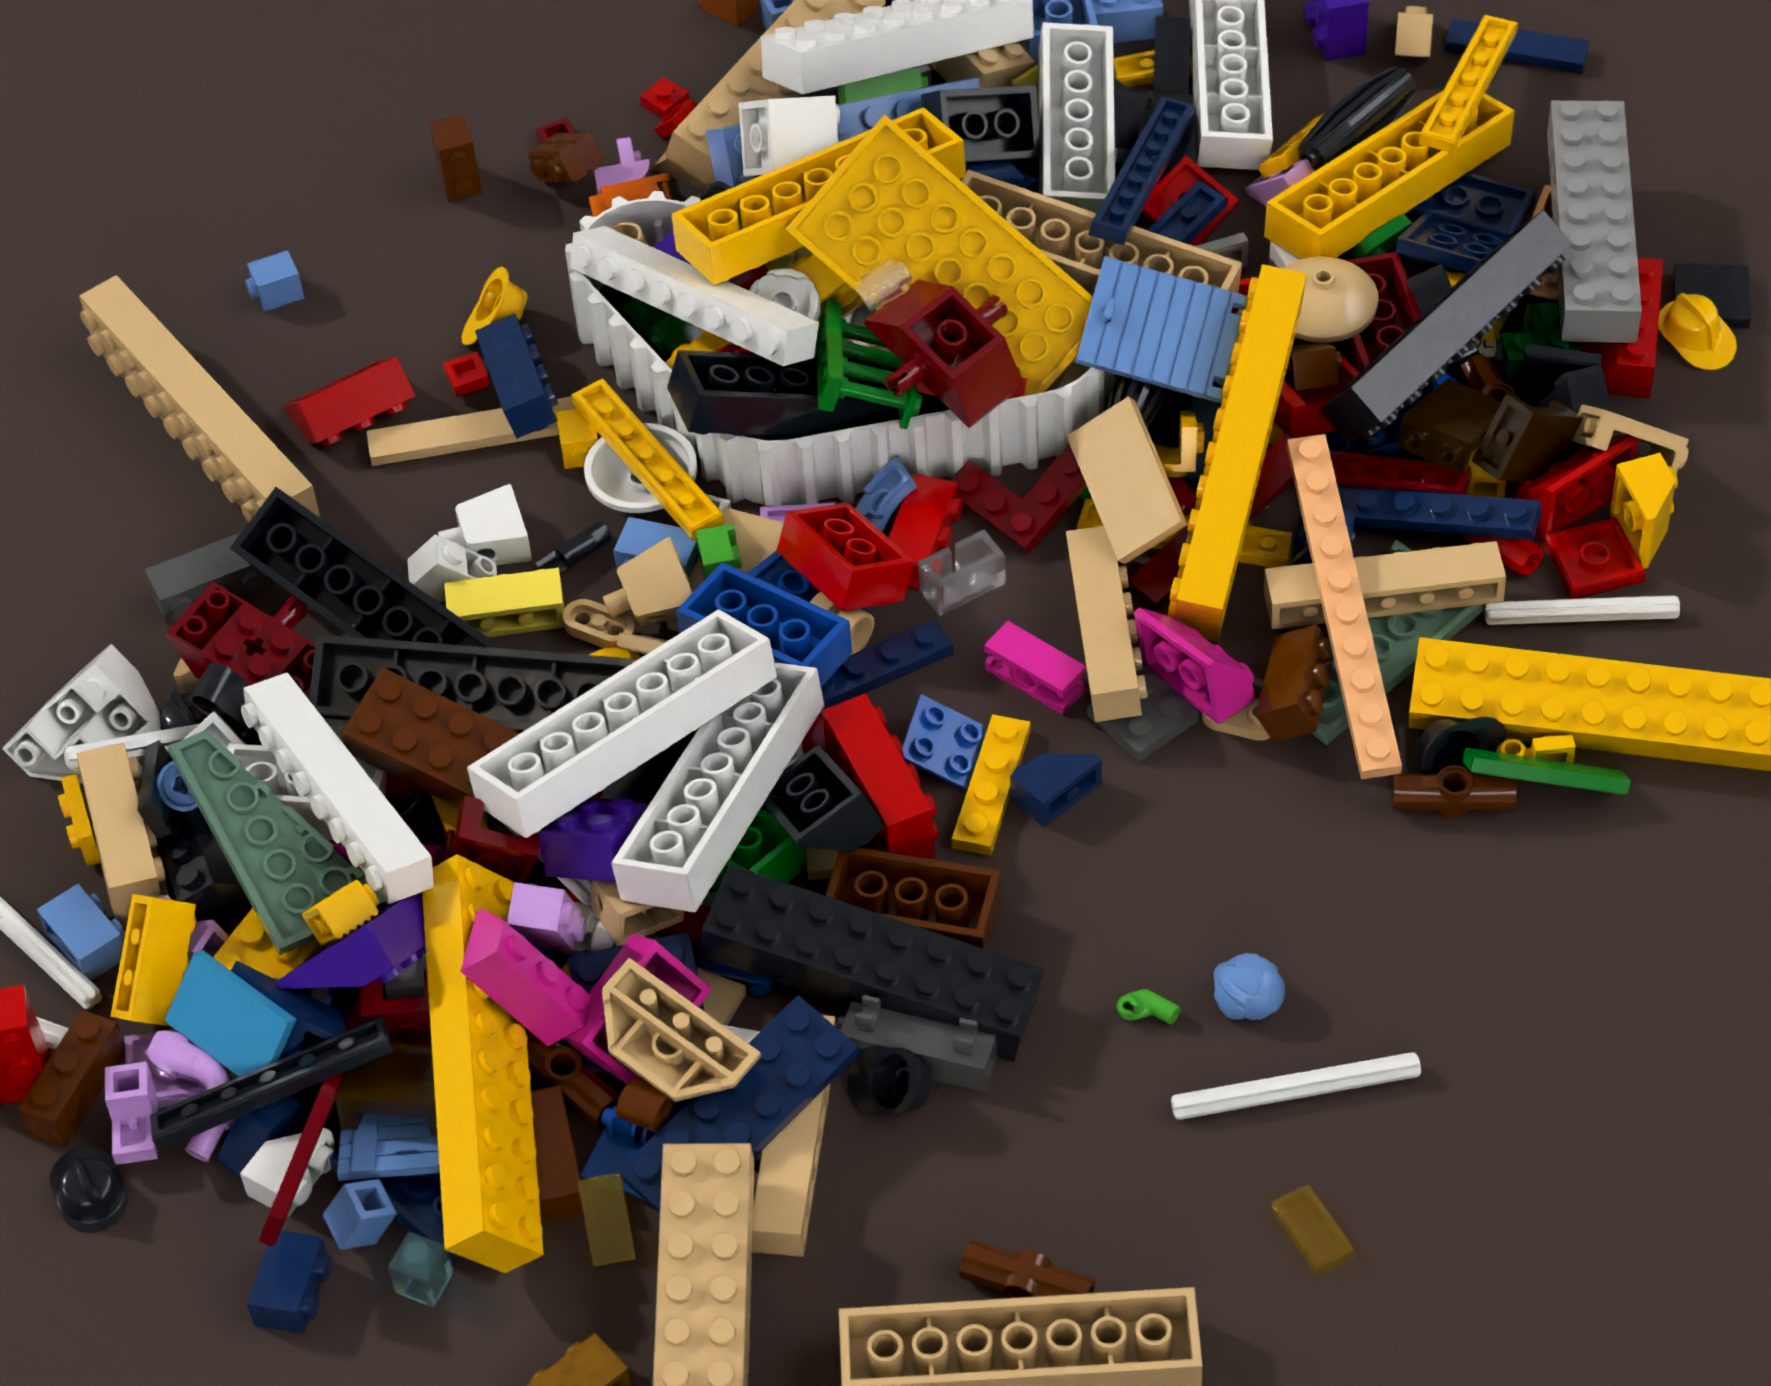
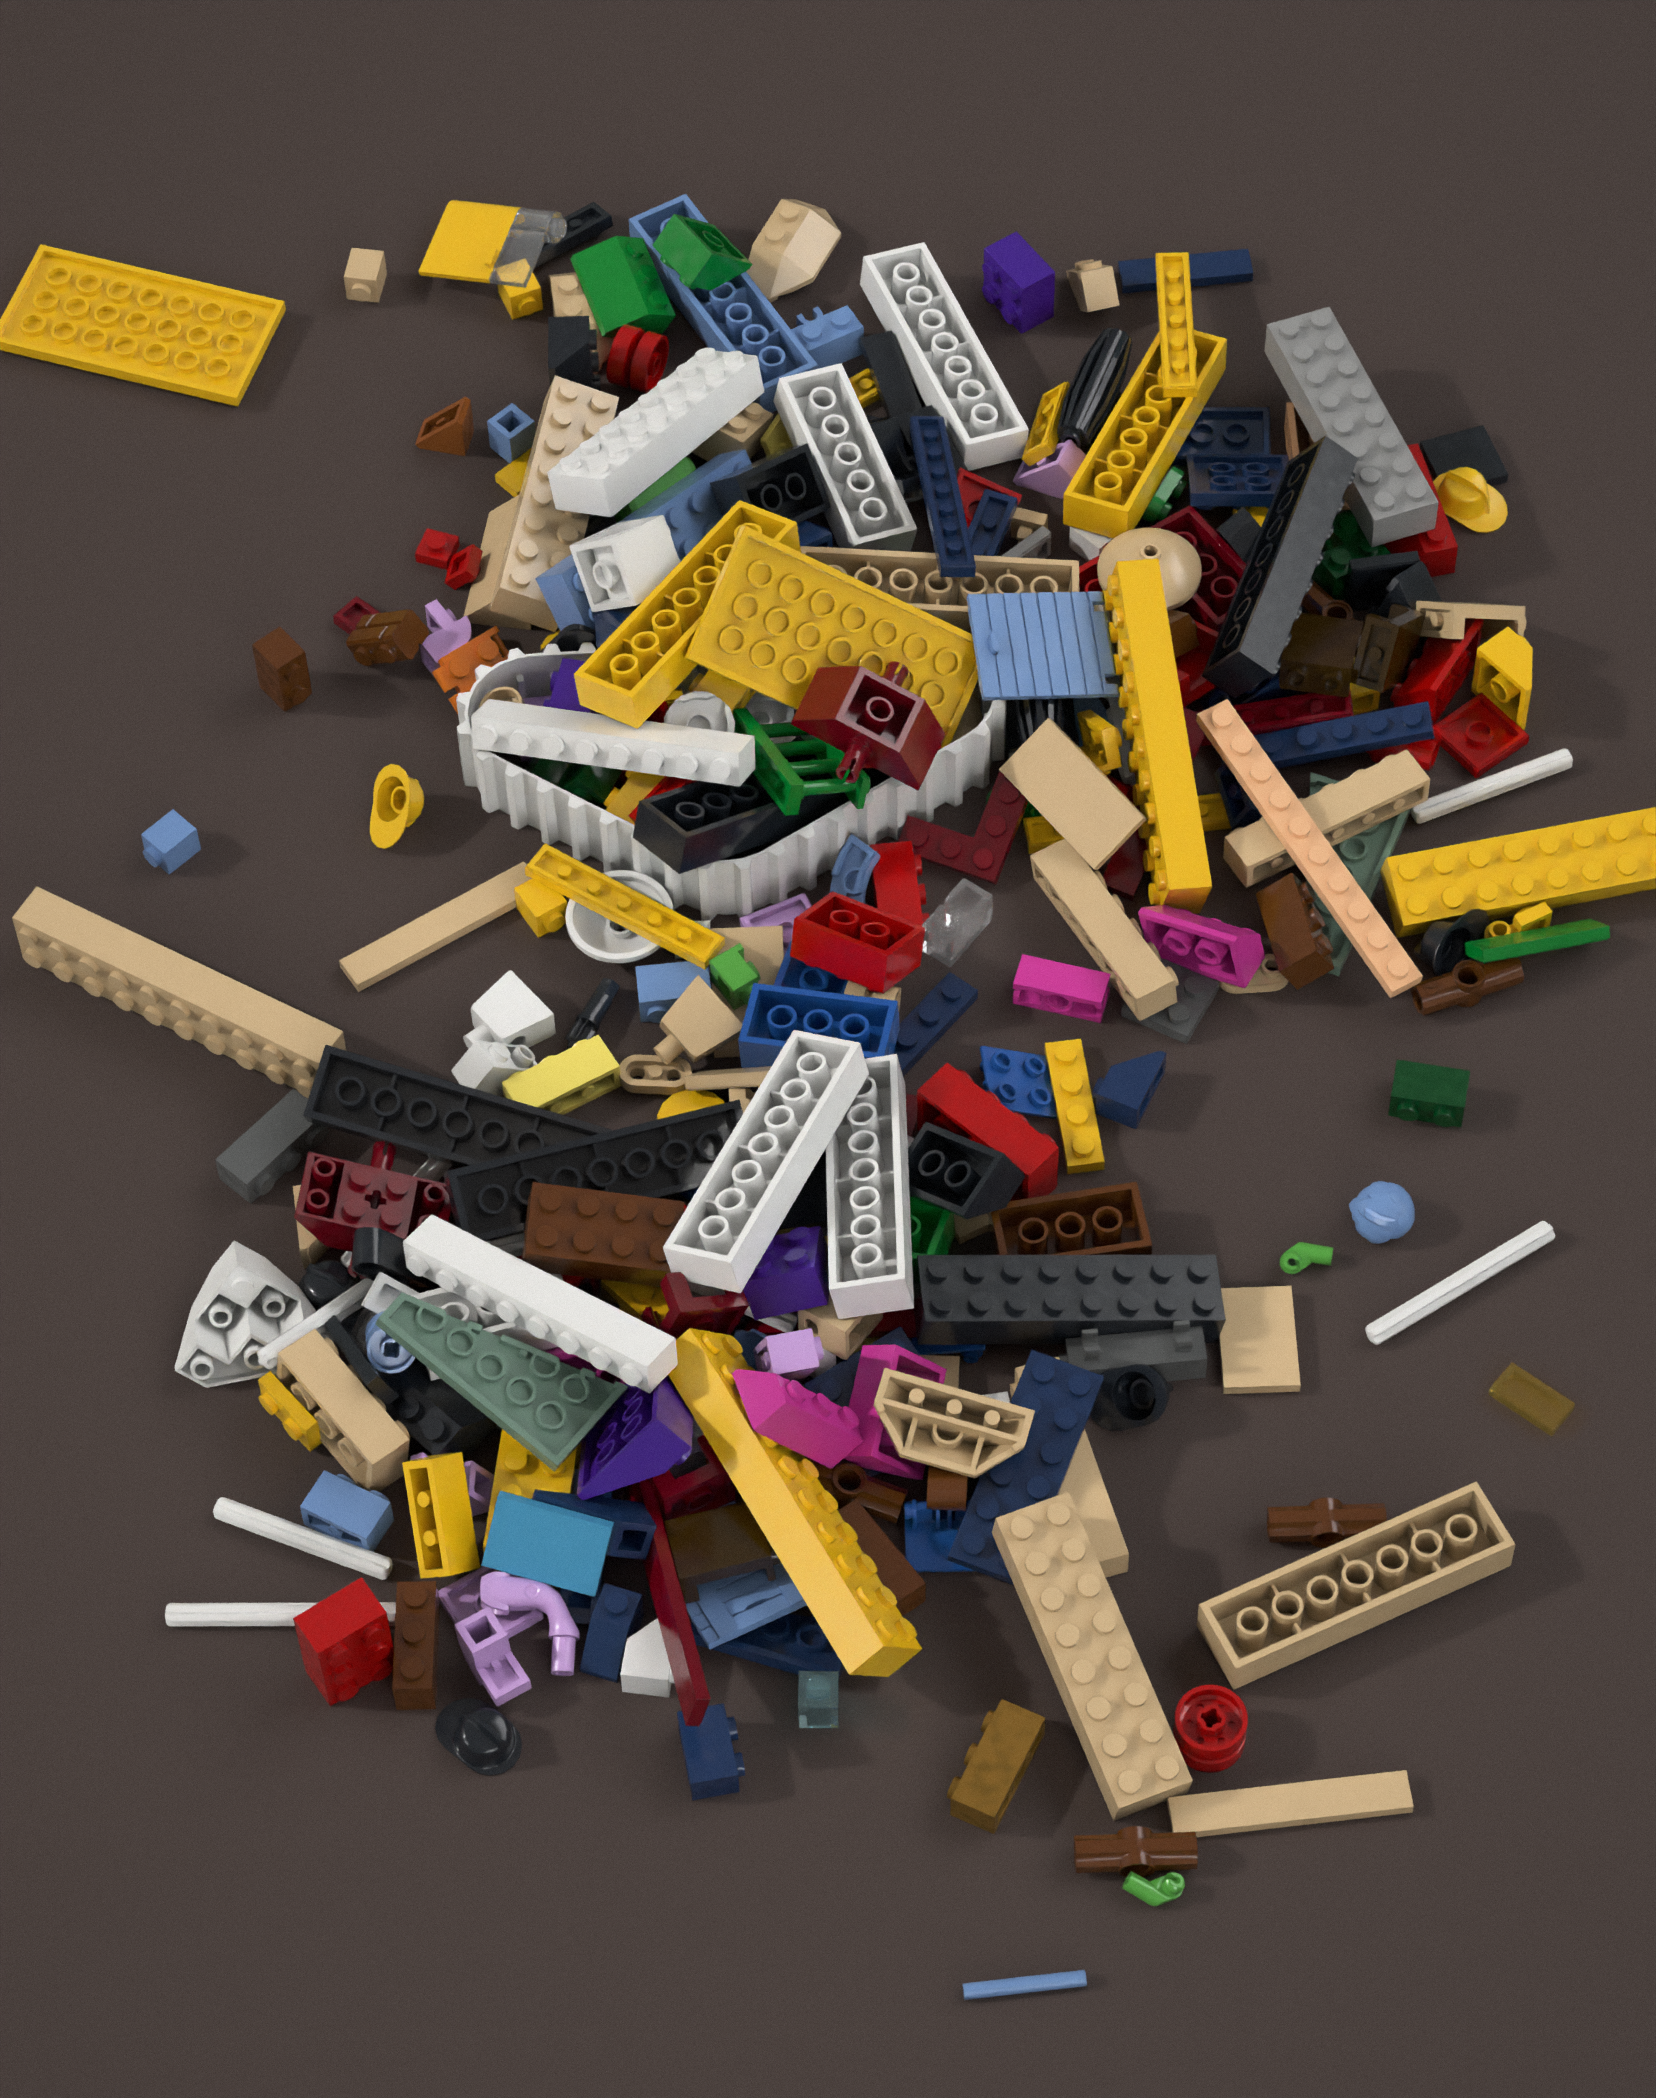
camera: 25 degrees left, 5 degrees up
black tile [150,1016,394,1151] -> none
red slope [283,356,415,447] -> none
yellow brick [302,880,379,947] -> none
medium blue brick [323,1179,397,1250] -> none
red plate [443,352,491,397] -> none
dark blue brick [475,313,559,439] -> none
clear yellow tile [578,1172,636,1267] -> none
clear brick [854,258,913,312] -> none
none -> tan tile [1011,507,1048,544]
none -> tan tile [1219,1286,1301,1394]
none -> dark green brick [1388,1059,1470,1127]

